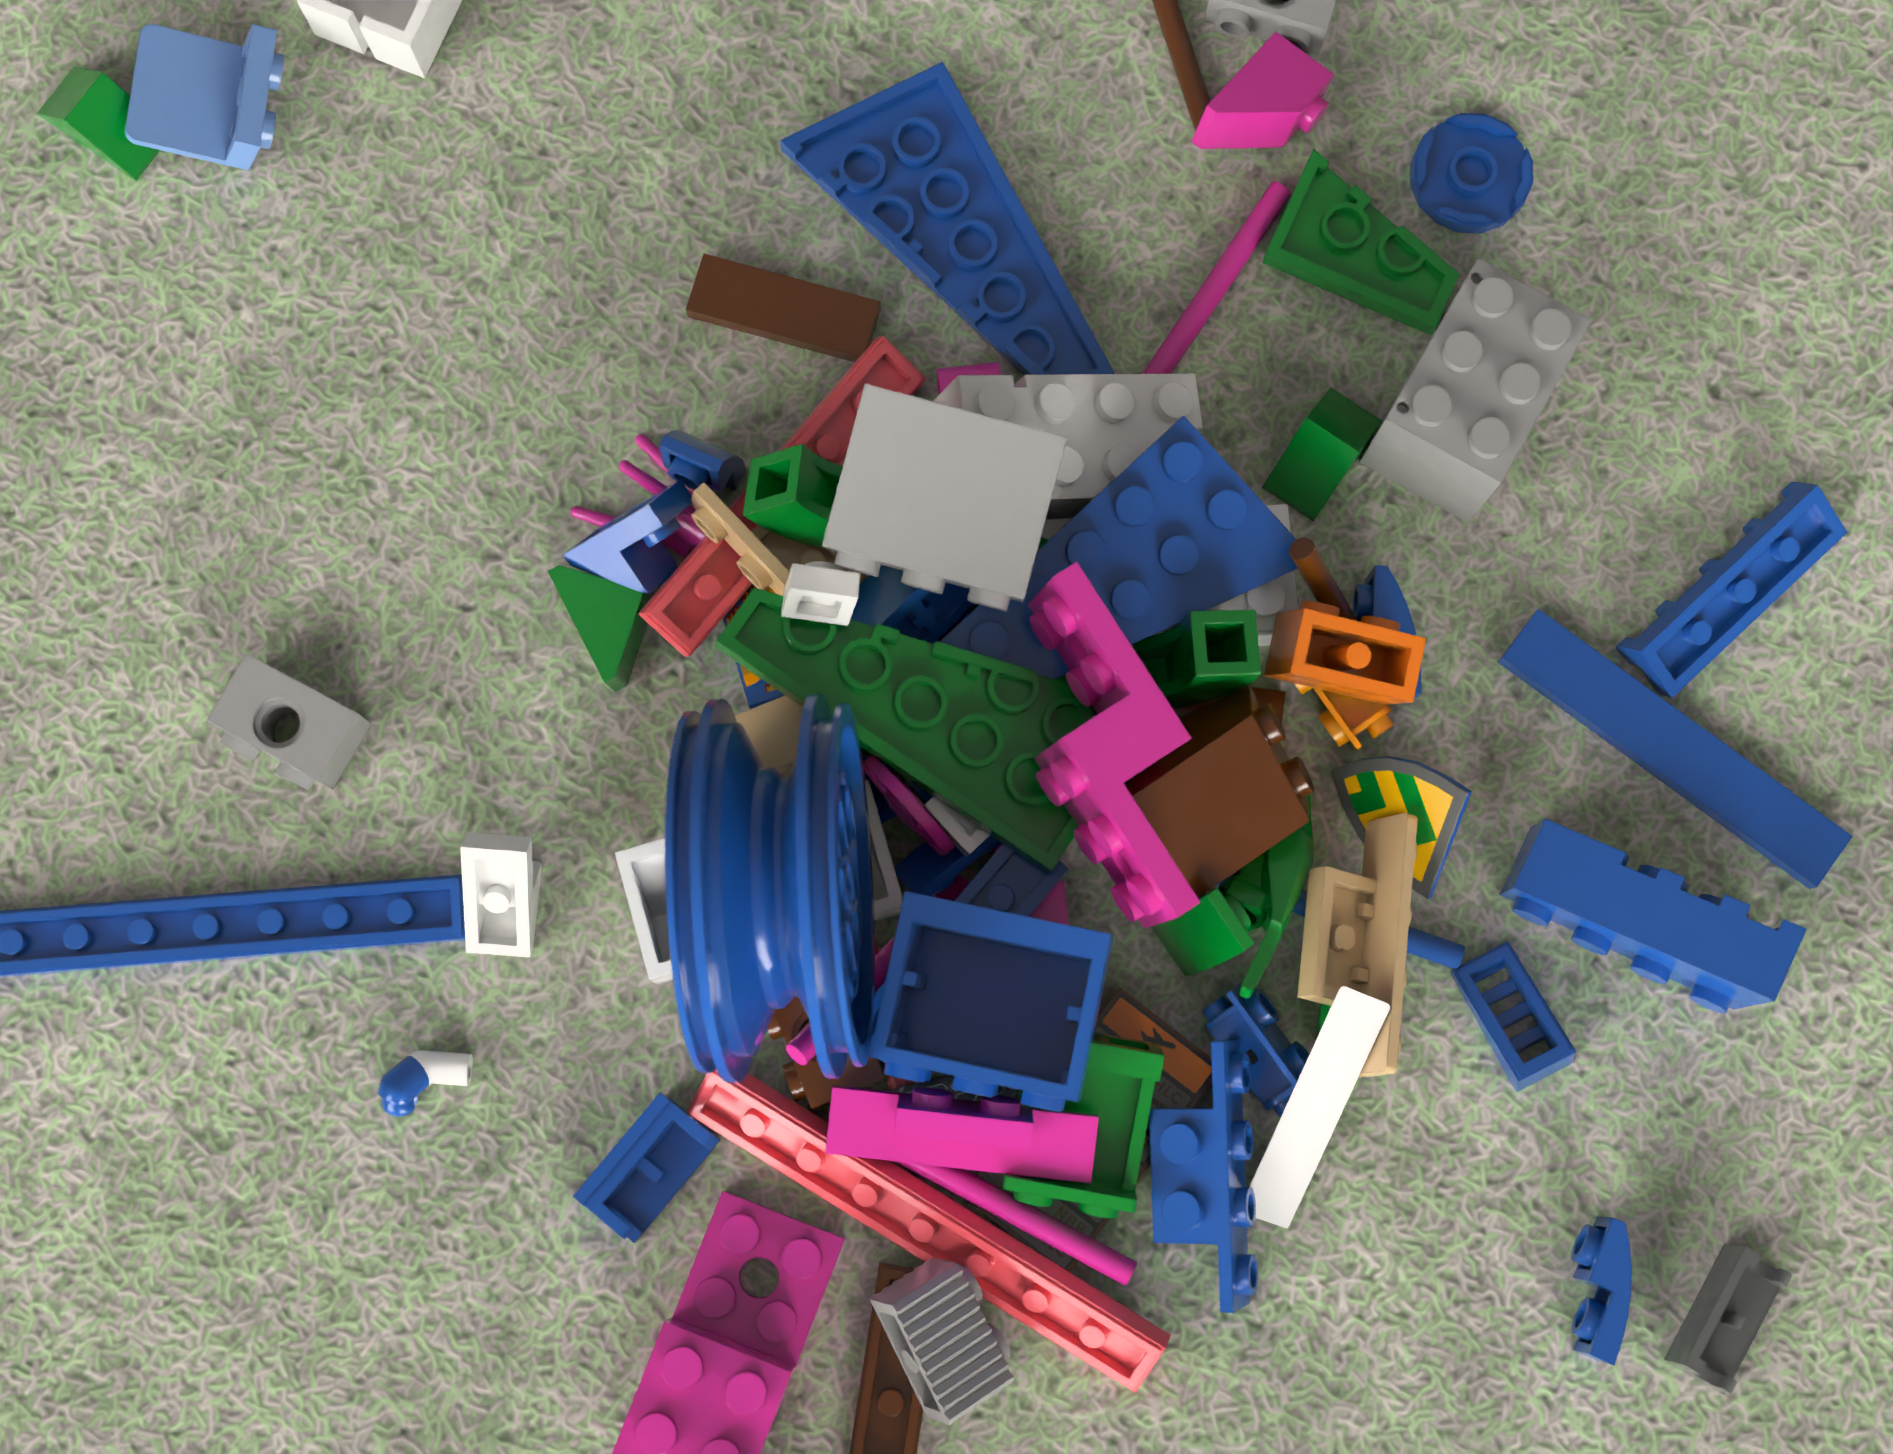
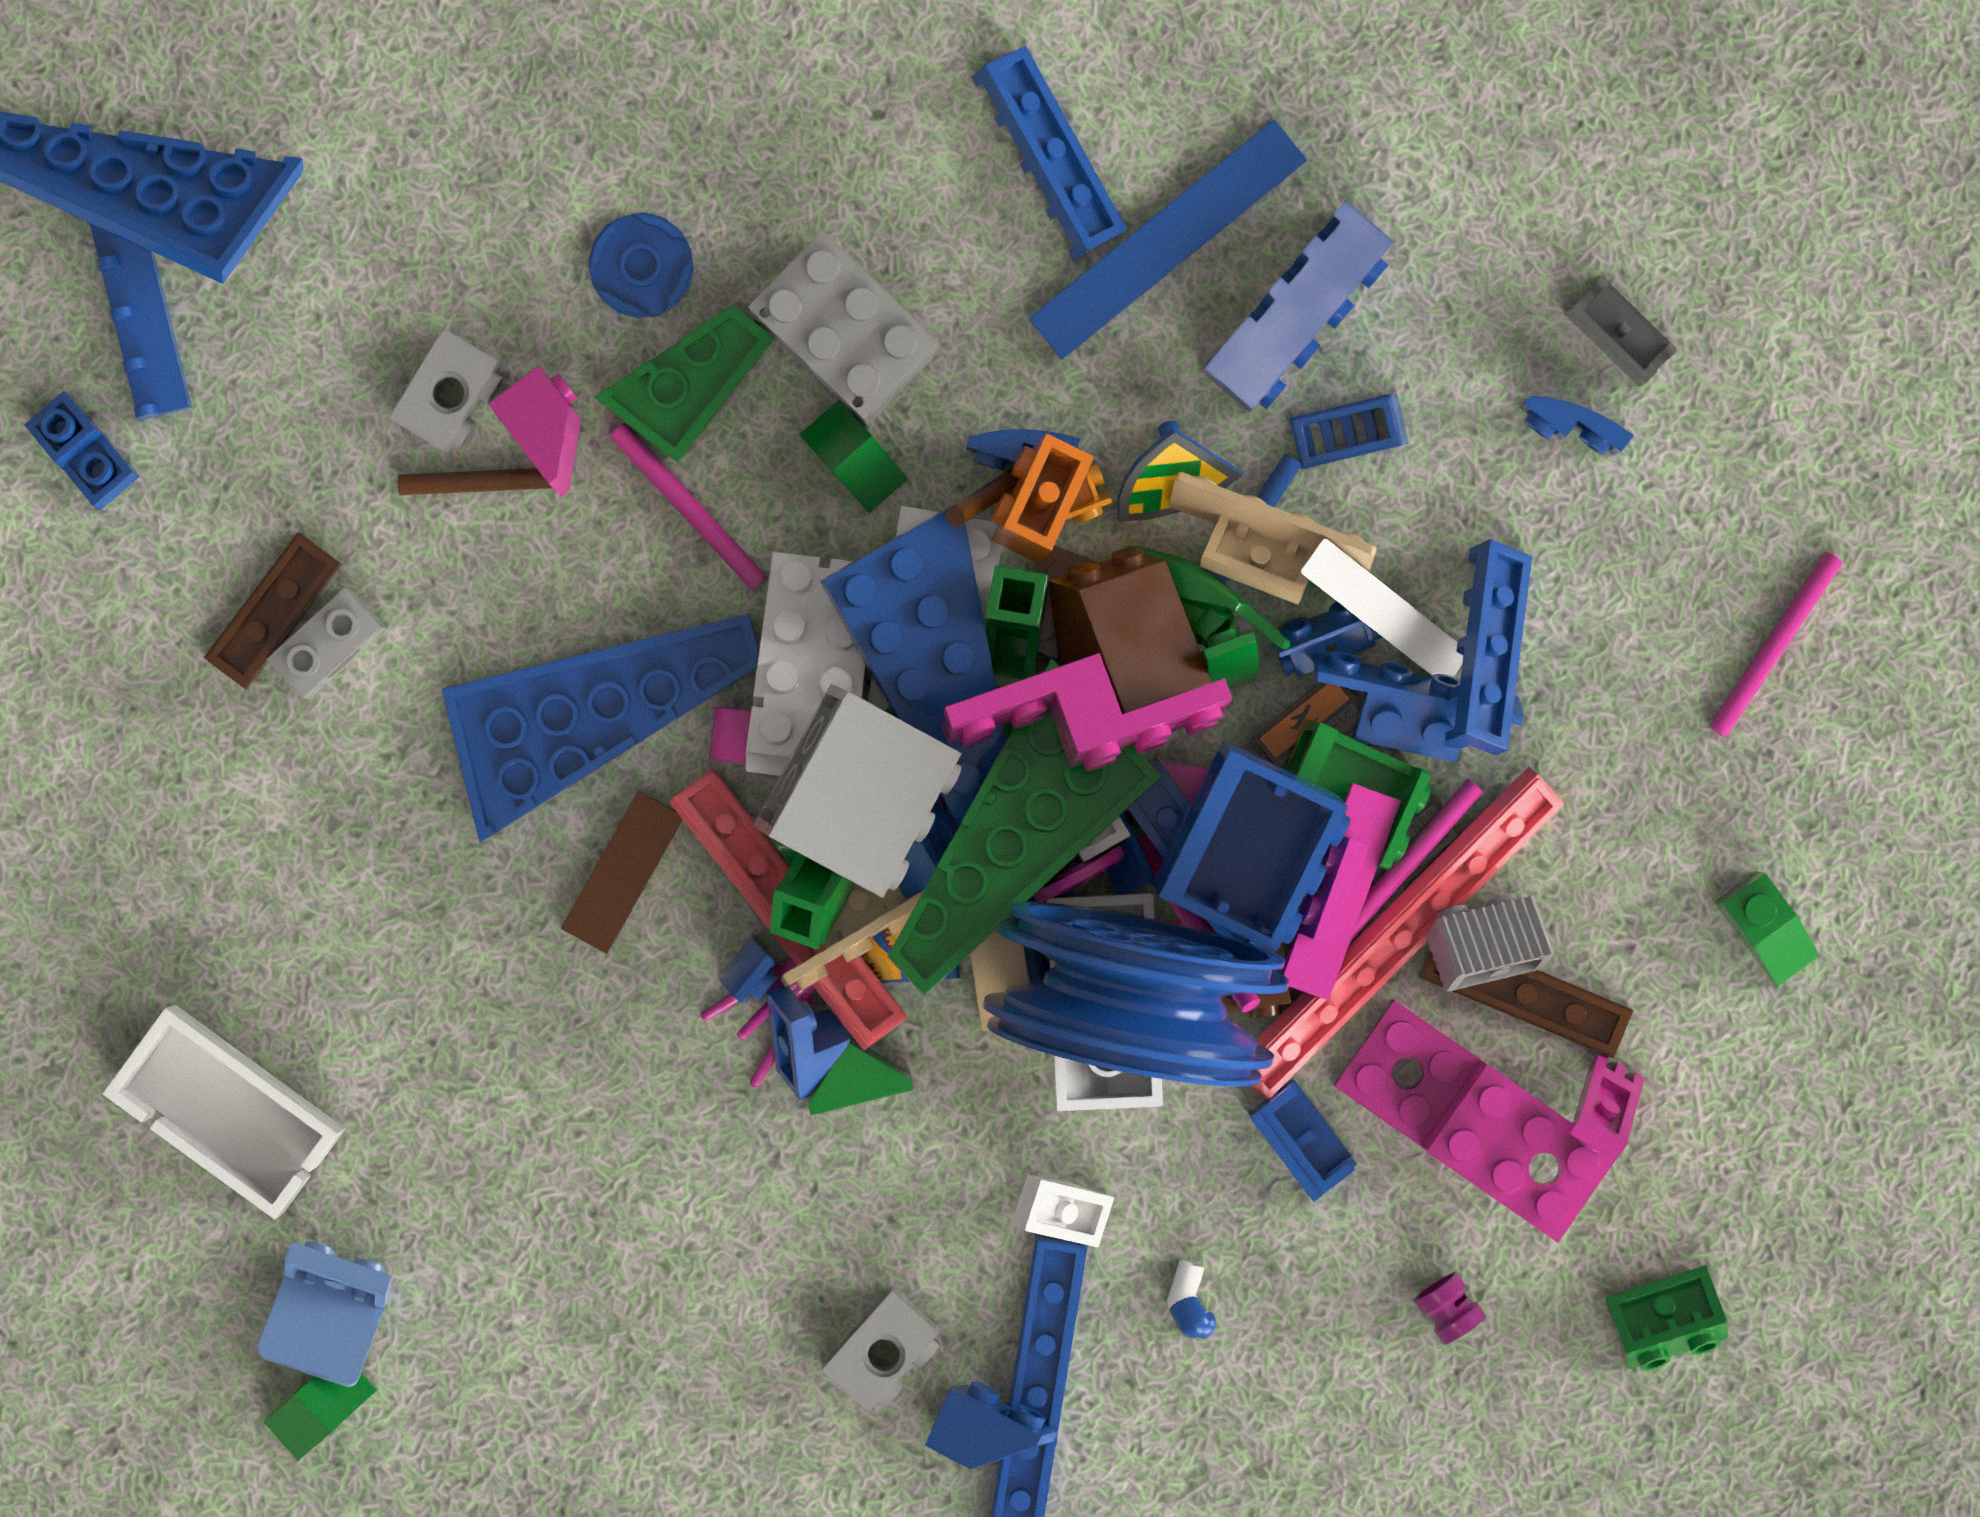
camera: 75 degrees left, 10 degrees up
white plate [781,561,860,626] -> none
none -> blue slope [925,1381,1058,1469]
none -> magenta wheel [1413,1272,1486,1345]
none -> blue hinge [1444,539,1533,755]

